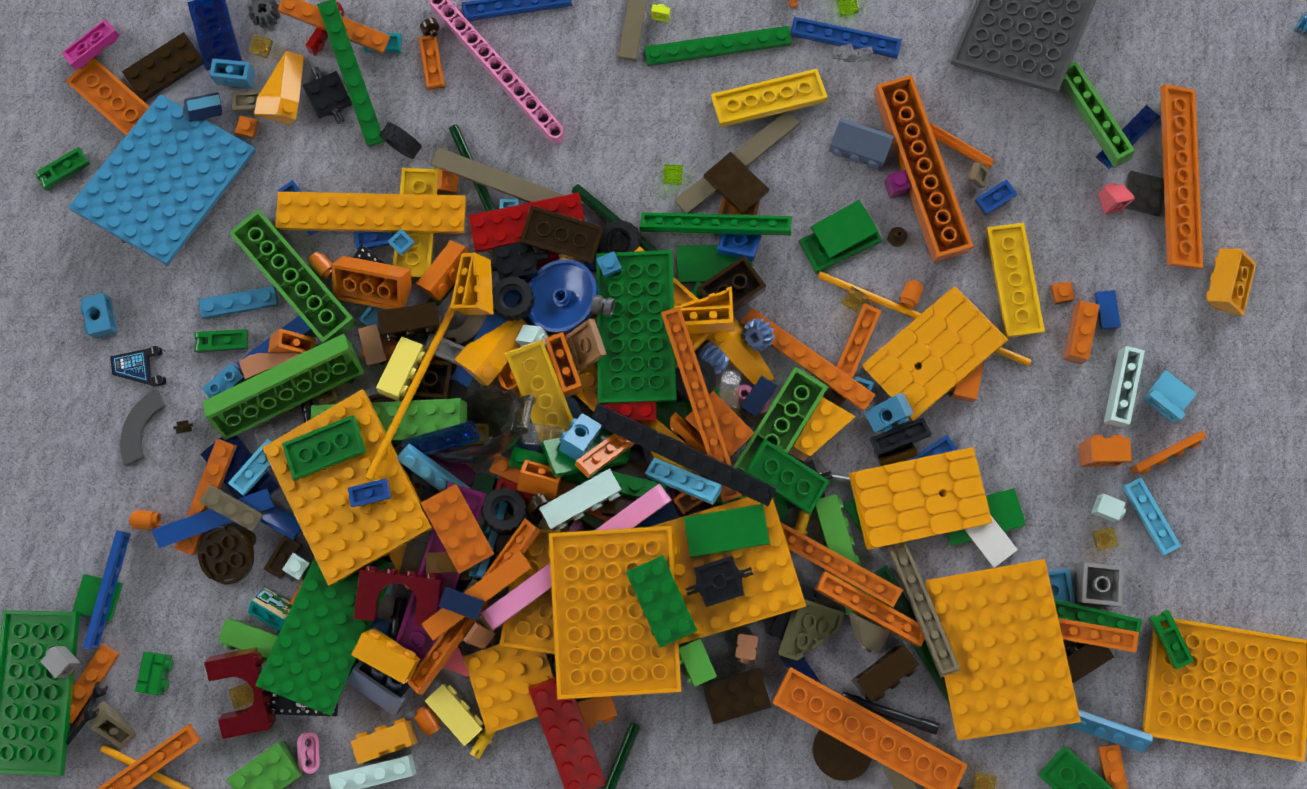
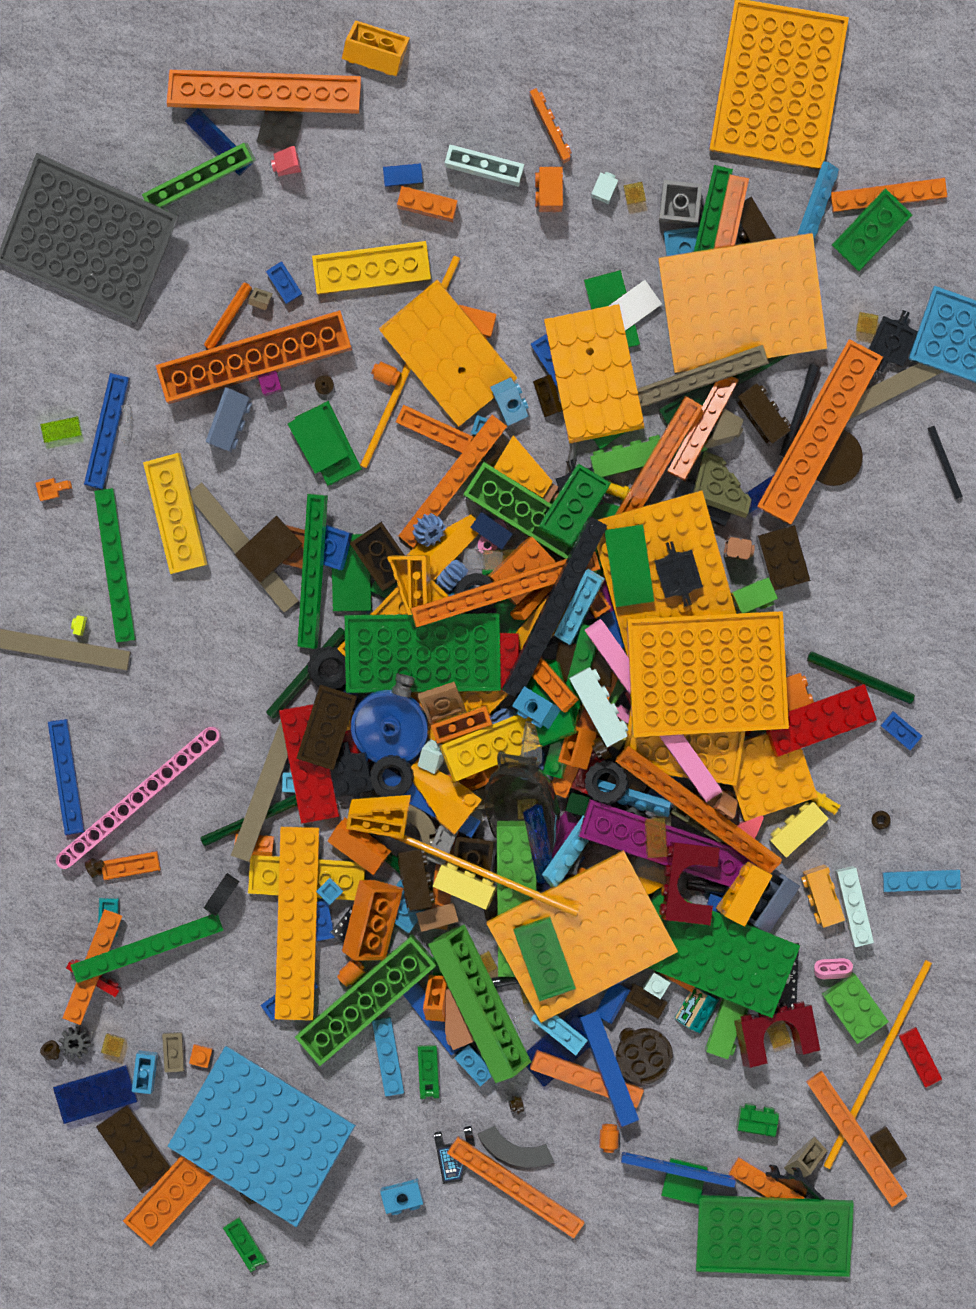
camera: 90 degrees left, 10 degrees up
light grey brick [40,646,80,678] -> none
dark pink plate [61,19,120,70] -> none
dark blue slope [183,92,222,122] -> none
dark tan plate [200,485,263,531] -> none
light orange wedge [254,51,304,125] -> none
black plate [302,67,352,124] -> none
blue plate [348,479,392,508] -> none
orange brick [414,705,441,737] -> none
orange plate [421,484,494,574] -> none
orange tile [422,551,532,640] -> none
dark blue tile [439,587,485,620] -> none
dark azure plate [596,251,622,278] -> none
green plate [626,555,697,648] -> none
clear neon green tile [663,164,683,185] -> none
clear yellow plate [841,286,868,313] -> none
black plate [870,417,932,457] -> none
orange plate [1050,281,1075,304] -> none
medium azure plate [1122,477,1181,556] -> none
medium azure bracket [1142,370,1196,423] -> none
green plate [1148,610,1194,669] -> none
none -> orange plate [447,1136,585,1238]

